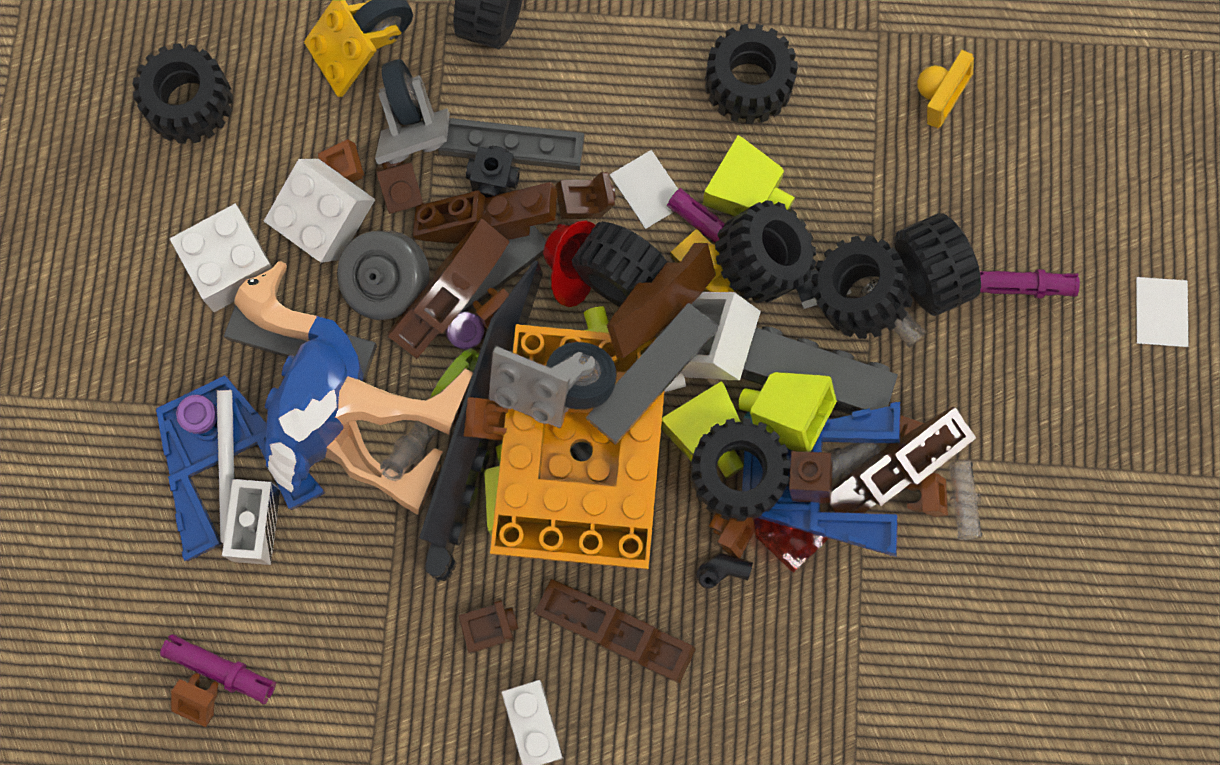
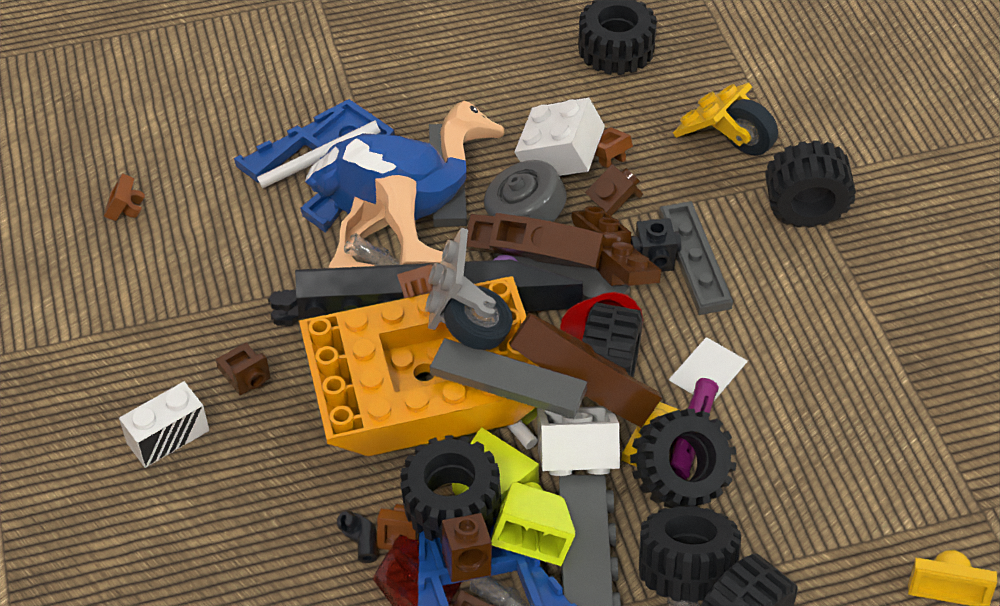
camera: 70 degrees right, 25 degrees down
magenta pin [160,634,276,705] -> none
white brick [170,203,273,312] -> none
medium lavender tile [176,395,217,434] -> none
white brick [222,479,281,565] -> none
light grey plate [375,59,450,165] -> none
reddish brown slope [534,579,696,684] -> none
reddish brown bracket [555,172,616,219] -> none
neon yellow torso [703,135,795,216] -> none
black tyre [705,24,798,124] -> none

